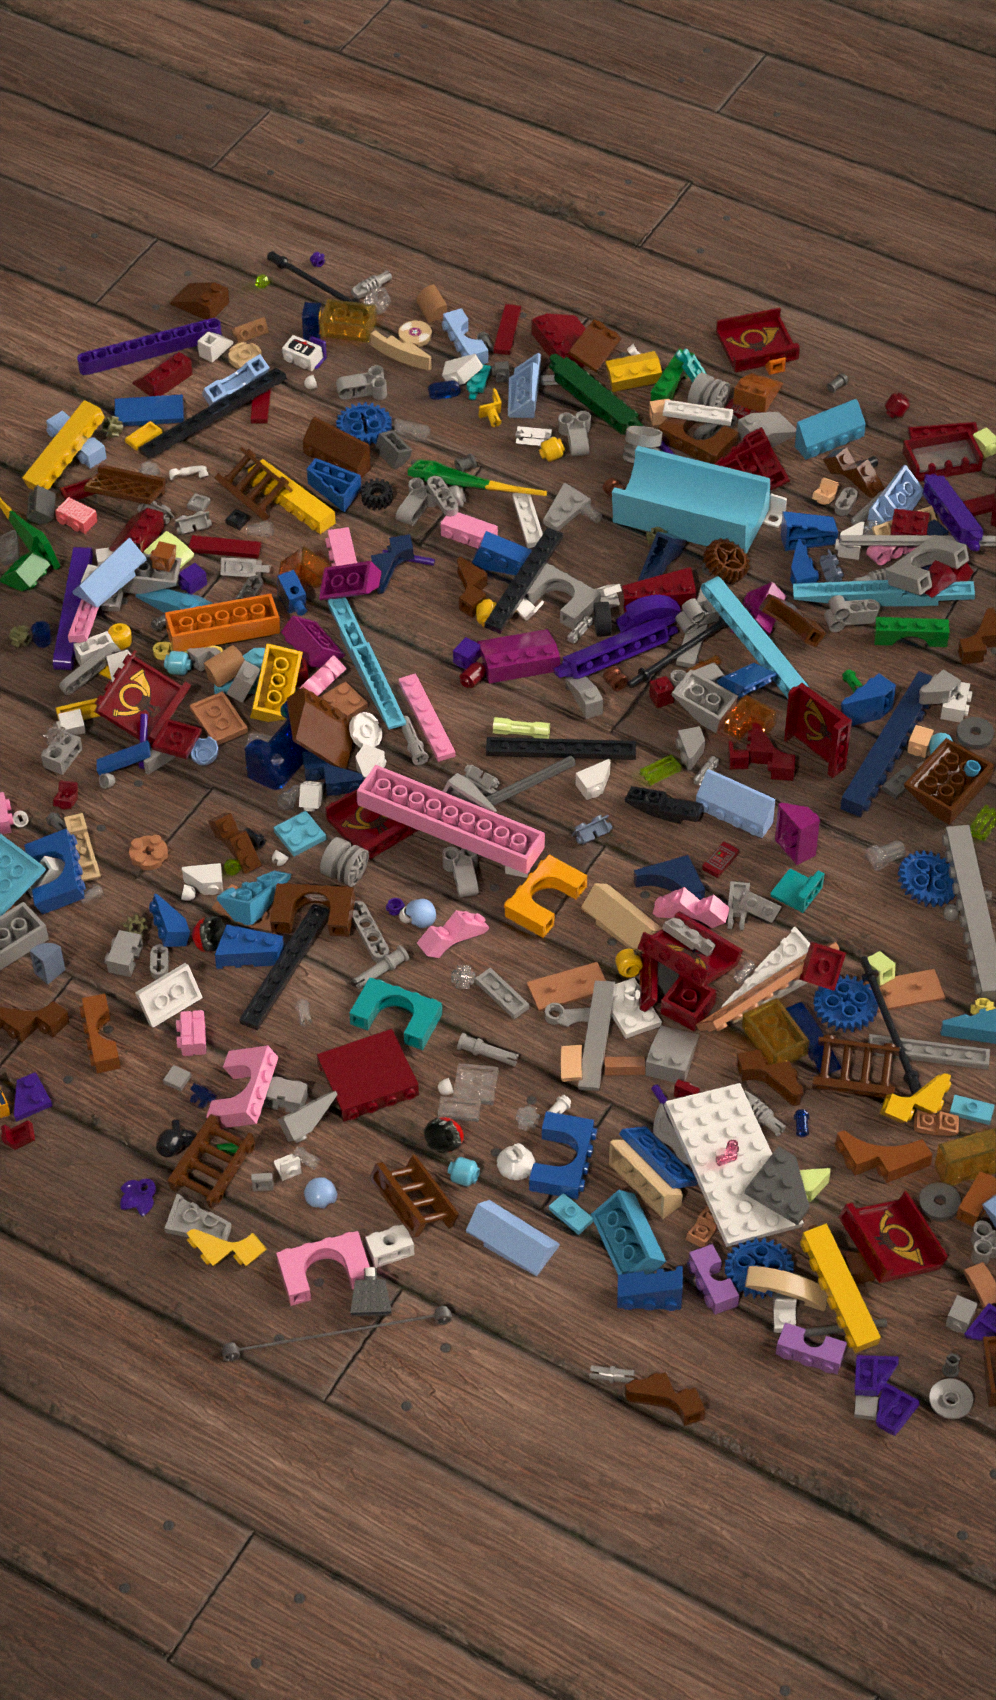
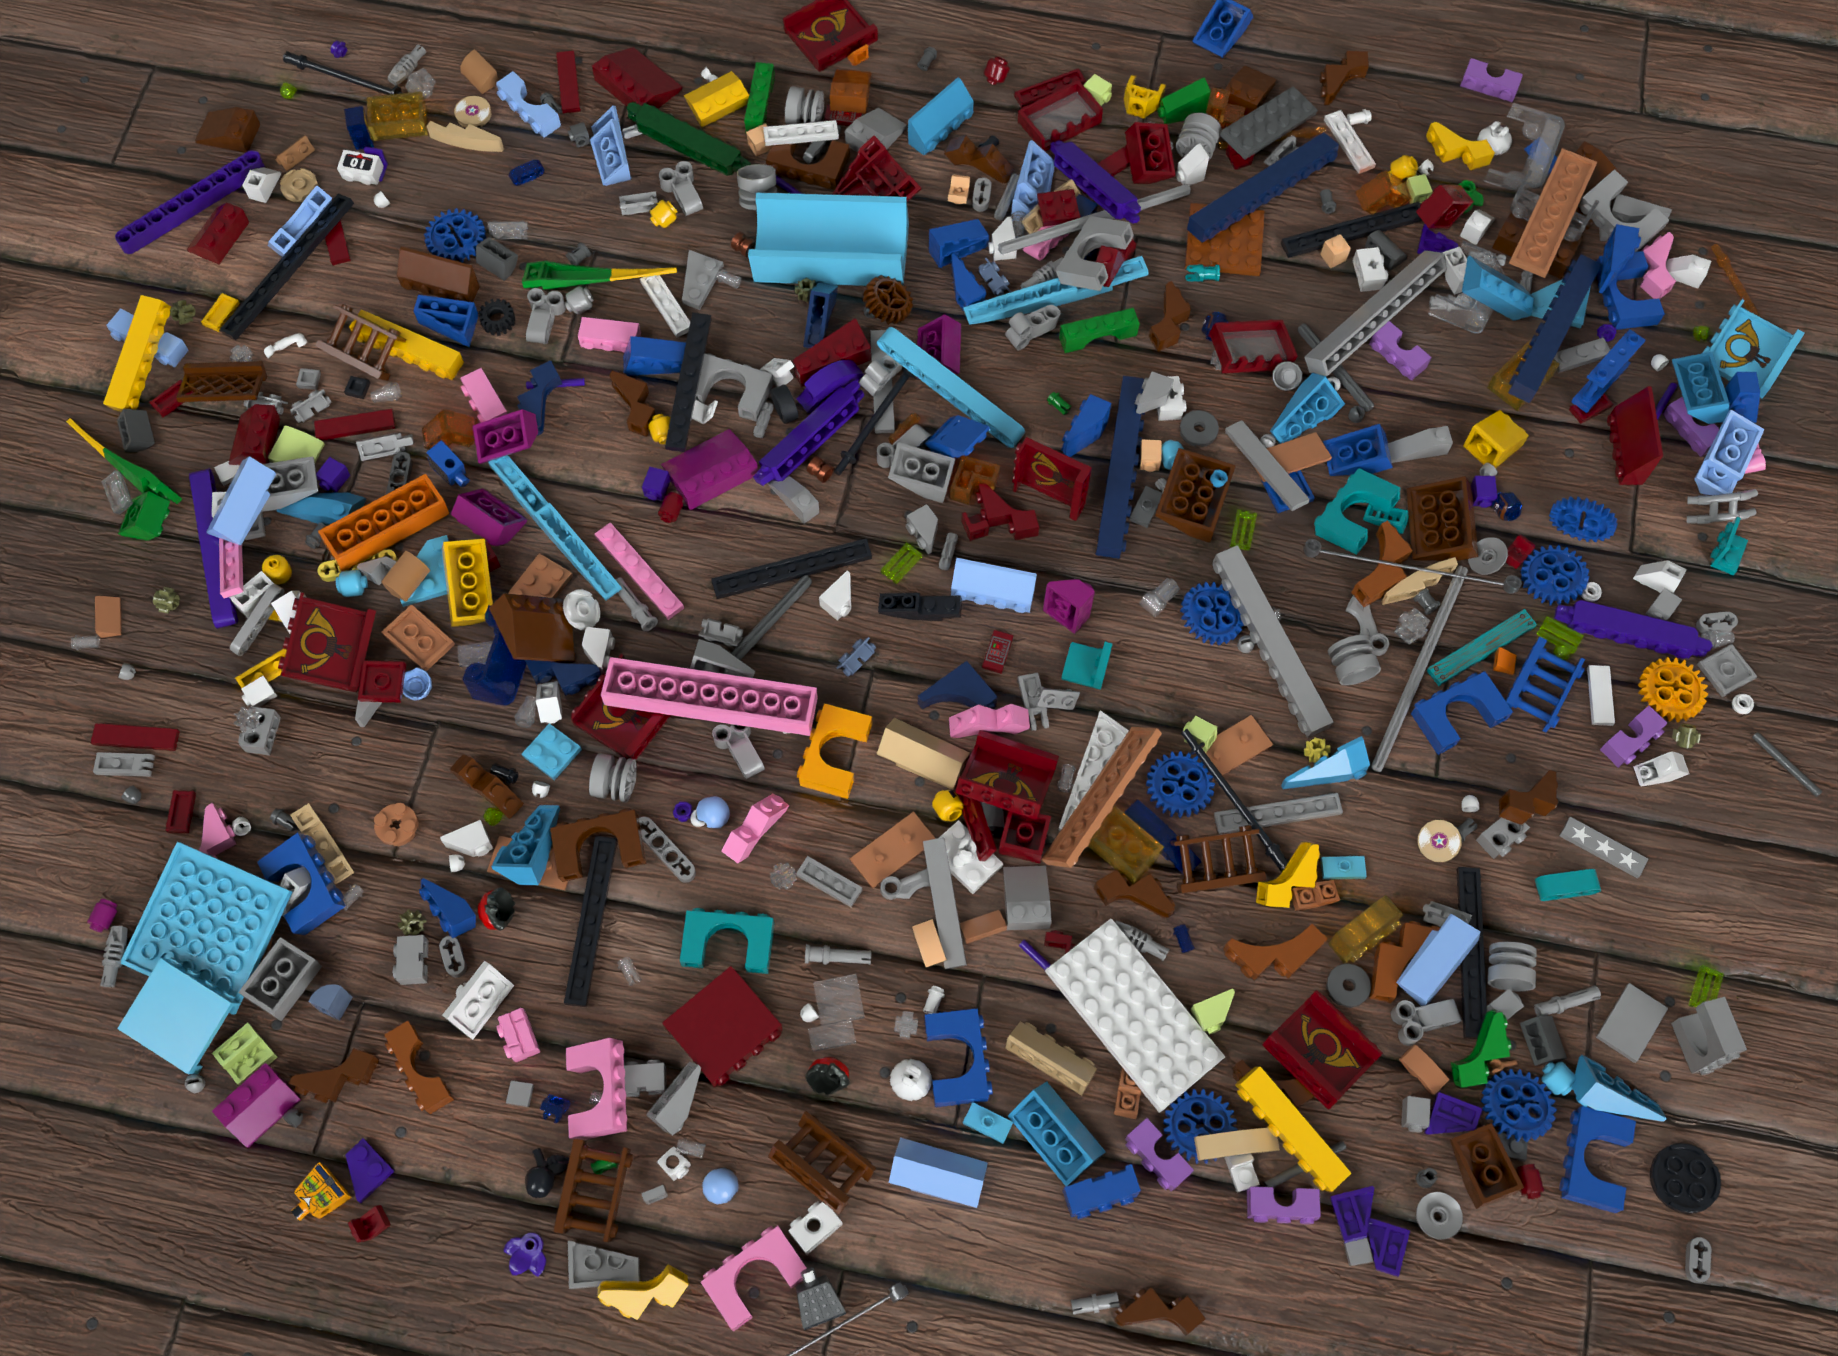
camera: 20 degrees left, 15 degrees up
clear blue brick [31,621,52,648] -> none
dark red bracket [53,780,78,810] -> none
coral brick [55,497,98,534] -> none
blue tile [97,740,151,776] -> none
light grey hinge [99,773,115,789] -> none
blue tile [115,394,184,426] -> none
dark purple bar [139,714,148,769] -> none
dark orange brick [150,541,176,572] -> none
blue wedge [215,925,284,969] -> none
light grey slope [226,660,261,703] -> none
bright pink piece [299,656,347,696] -> none
light grey piece [336,365,387,400] -> none
light grey pin [353,945,409,989] -> none
light grey beam [427,476,458,516] -> none
white slope [442,354,483,387] -> none
medium azure head [448,1157,480,1187] -> none
teal plate [467,364,492,400] -> none
yellow bracket [478,388,502,427] -> none
yellowish green axle [493,717,550,739] -> none
reddish brown slope [568,319,622,373] -> none
blue tile [619,1126,698,1189] -> none
dark red brick [649,676,674,708] -> none
light grey piece [653,1103,690,1165] -> none
light grey hinge [662,917,715,957] -> none
teal plate [675,348,706,383] -> none
clear pink arm [715,1139,739,1166] -> none
dark grey plate [744,1146,810,1226] -> none
reddish brown arch [759,594,826,648] -> none
white bracket [763,494,787,528] -> none
dark red tile [799,942,846,991] -> none

